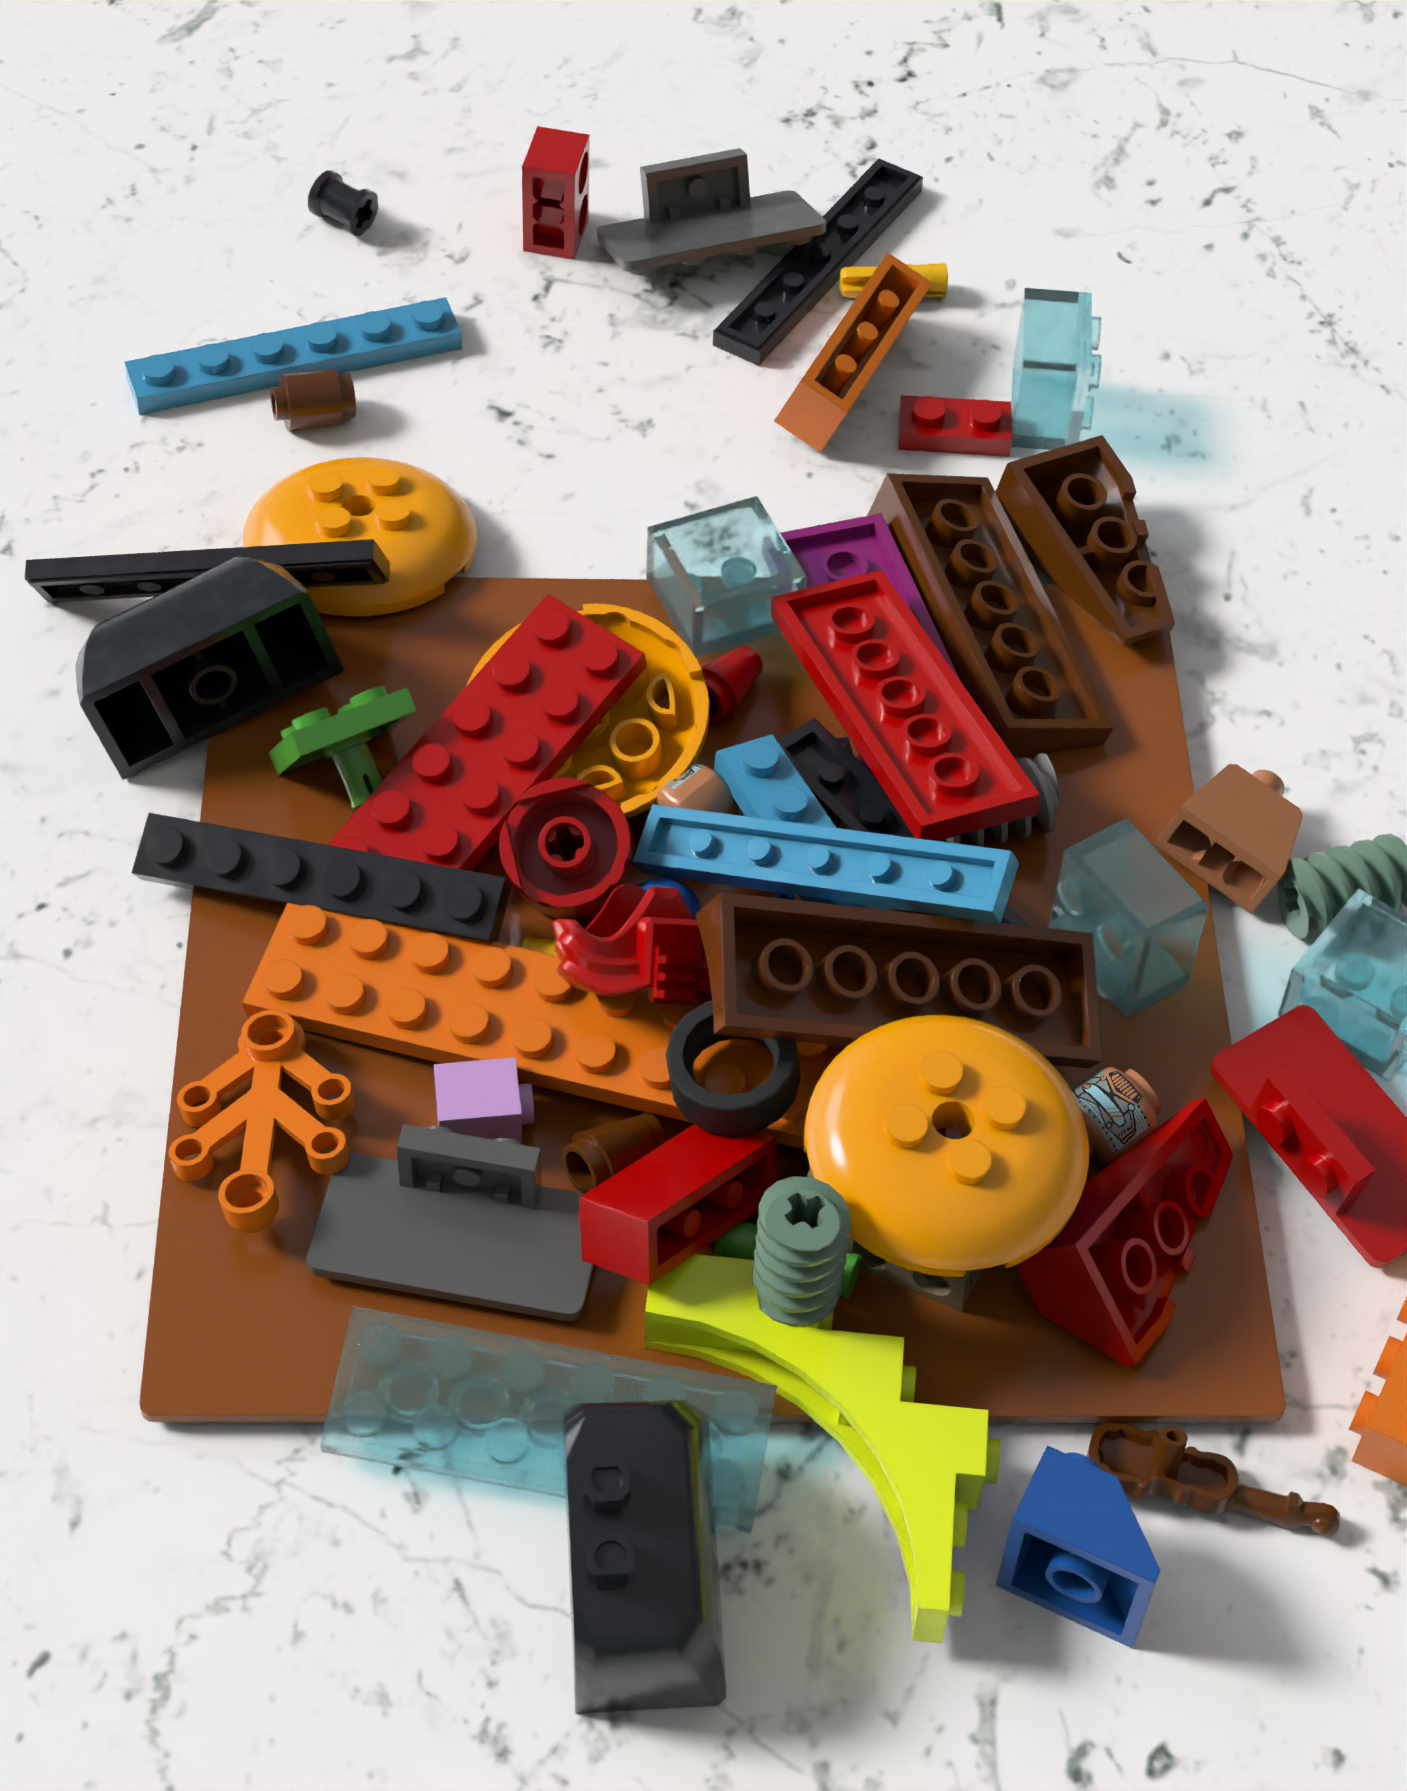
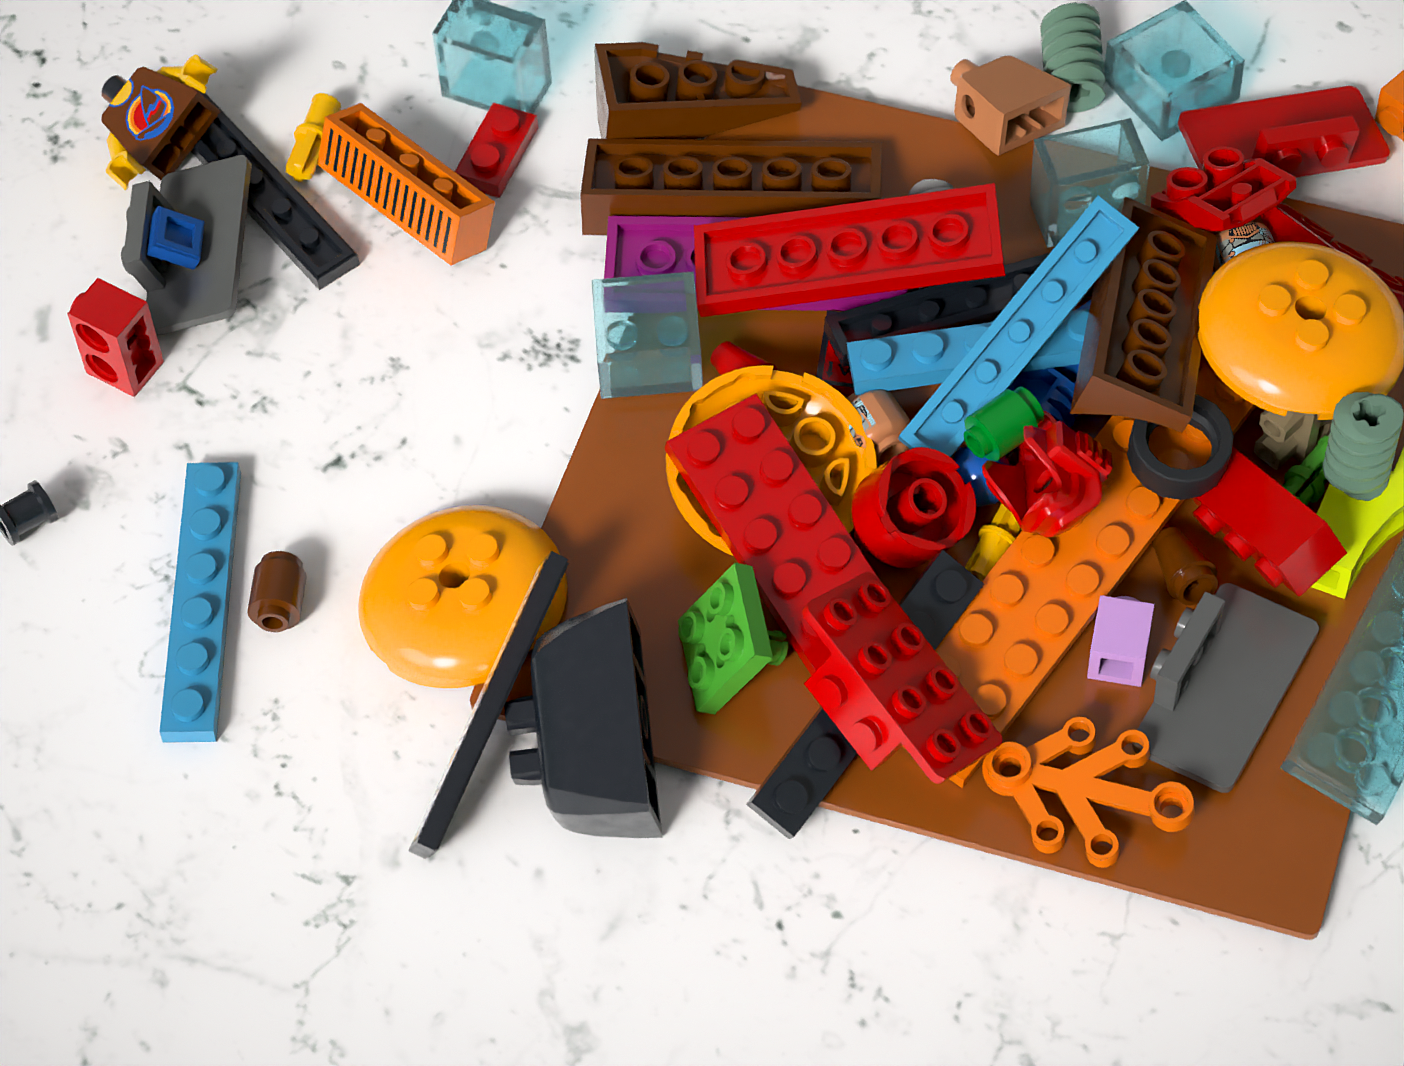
camera: 65 degrees left, 5 degrees up
none -> torso [101,54,221,190]
none -> blue tile [147,206,205,270]
none -> red bracket [802,572,1003,784]
none -> green brick [963,387,1044,461]
none -> red slope [1151,146,1297,231]

